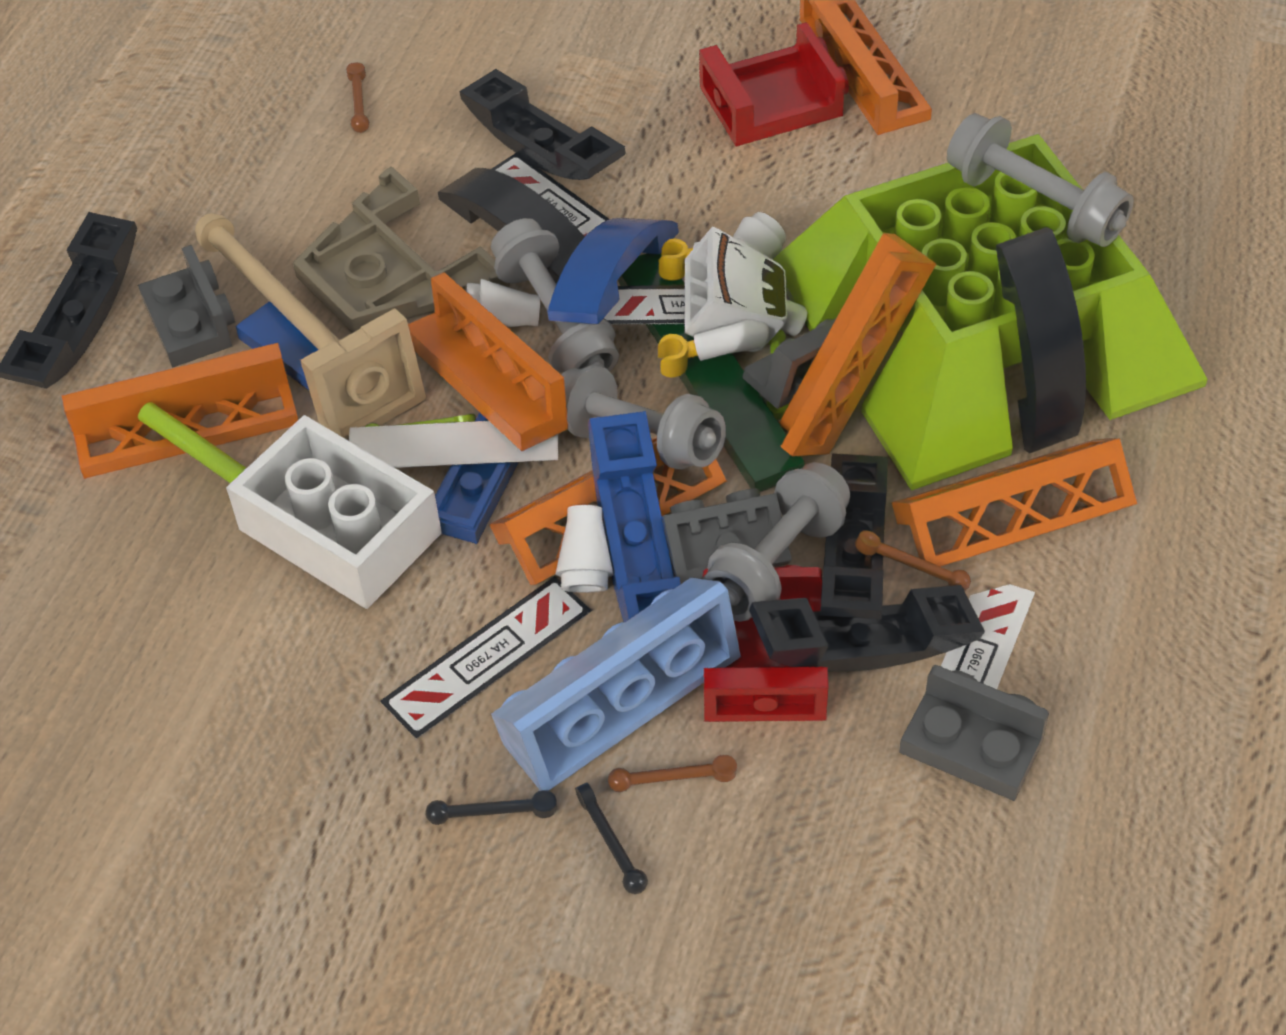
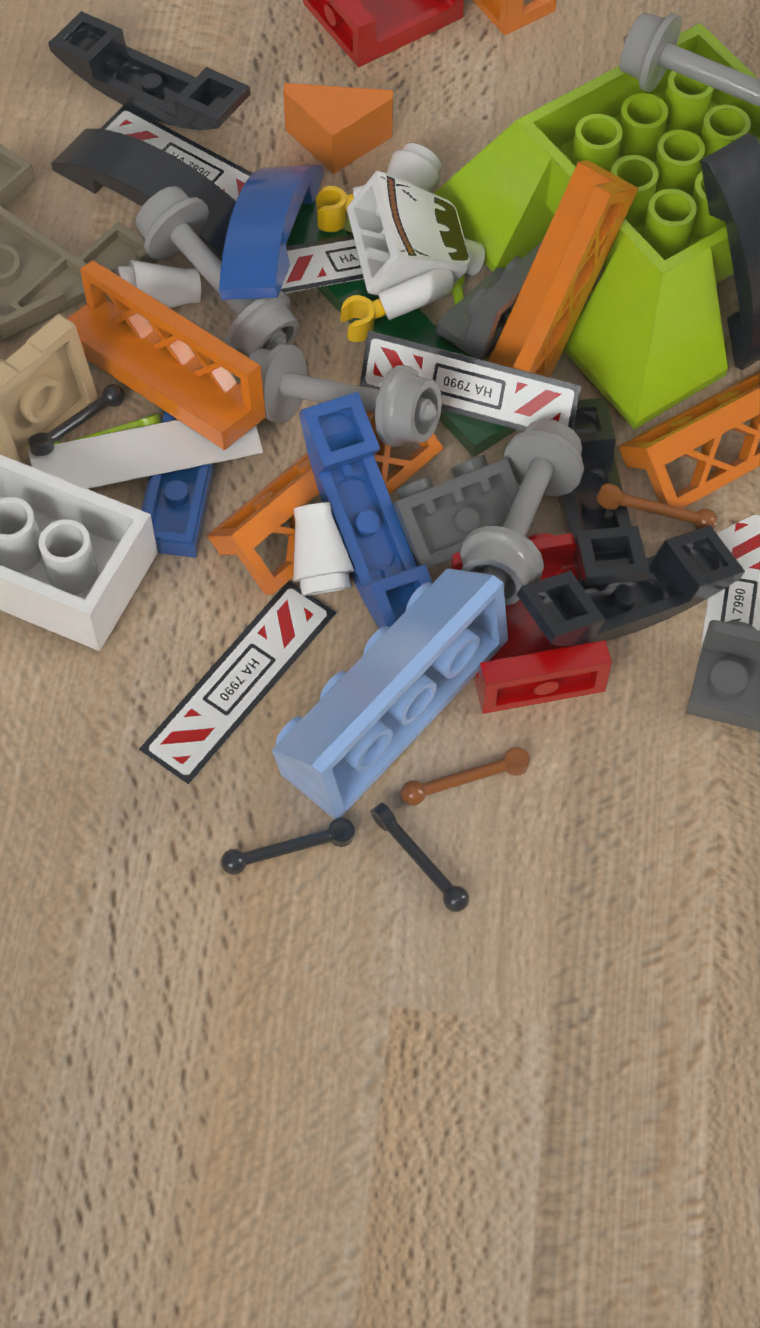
camera: 15 degrees left, 10 degrees up
none -> black hinge [28,384,125,456]
none -> orange slope [283,83,394,174]
none -> sticker [359,331,581,431]

